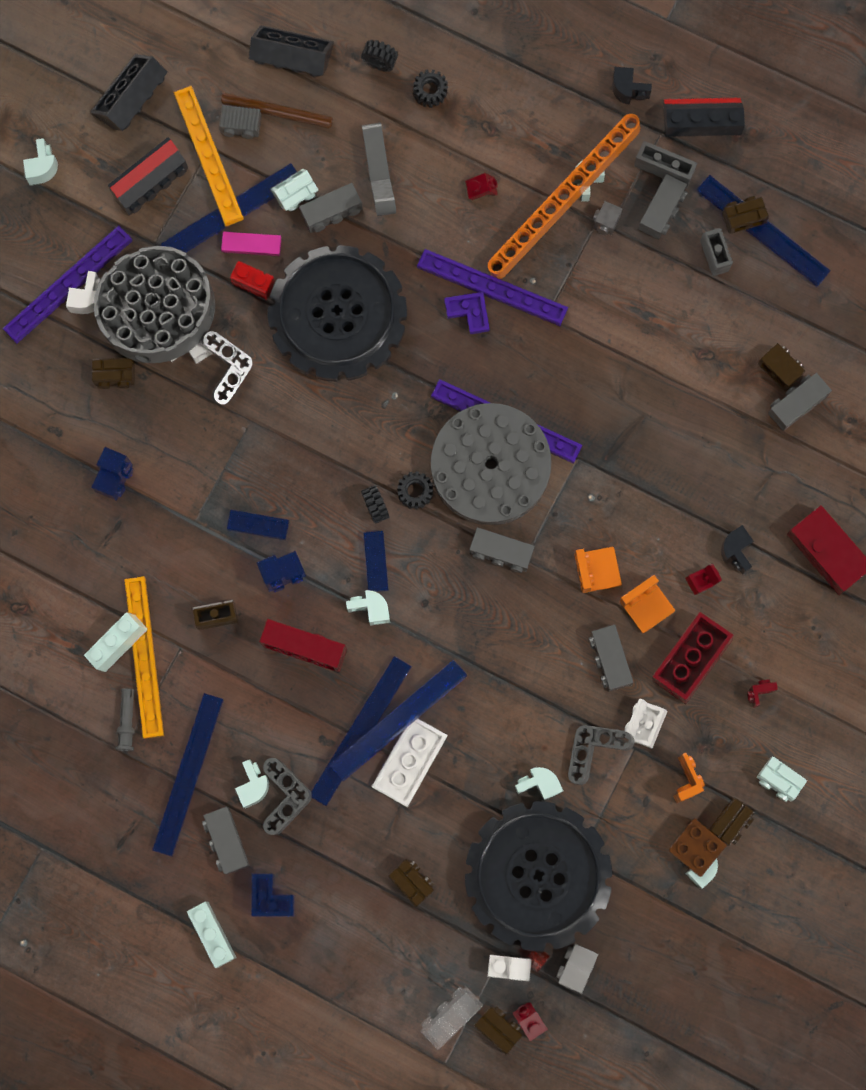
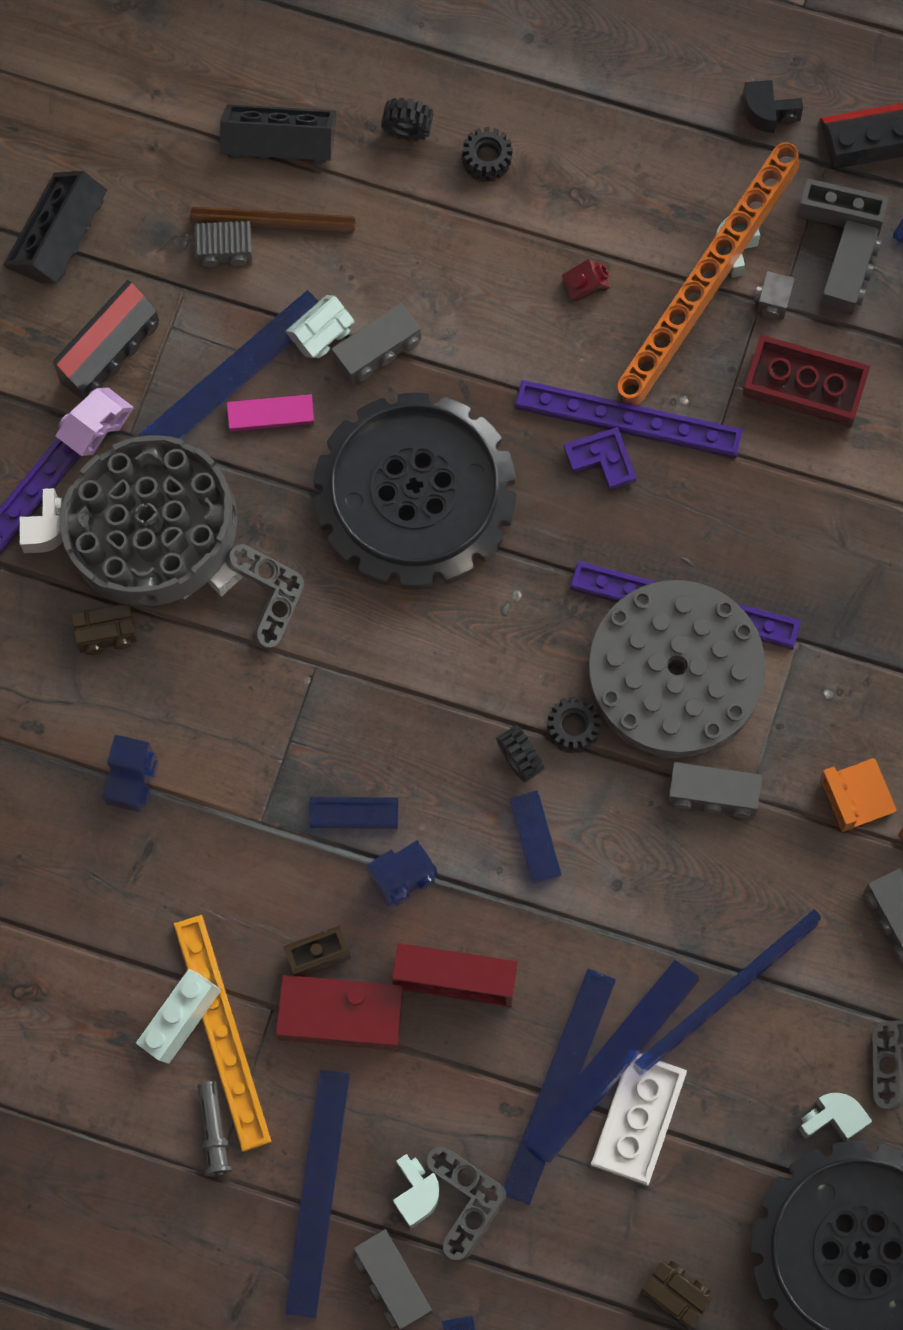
camera: 10 degrees left, 5 degrees down
light orange tile [174,86,244,226] -> none
red brick [230,261,275,300] -> none
light aqua brick [346,590,390,625] -> none
dark grey beam [362,122,396,216] -> none
none -> lavender brick [55,388,134,456]
none -> dark red brick [276,975,404,1051]
none -> clear blue tile [633,909,821,1076]
none -> dark red brick [743,334,870,427]

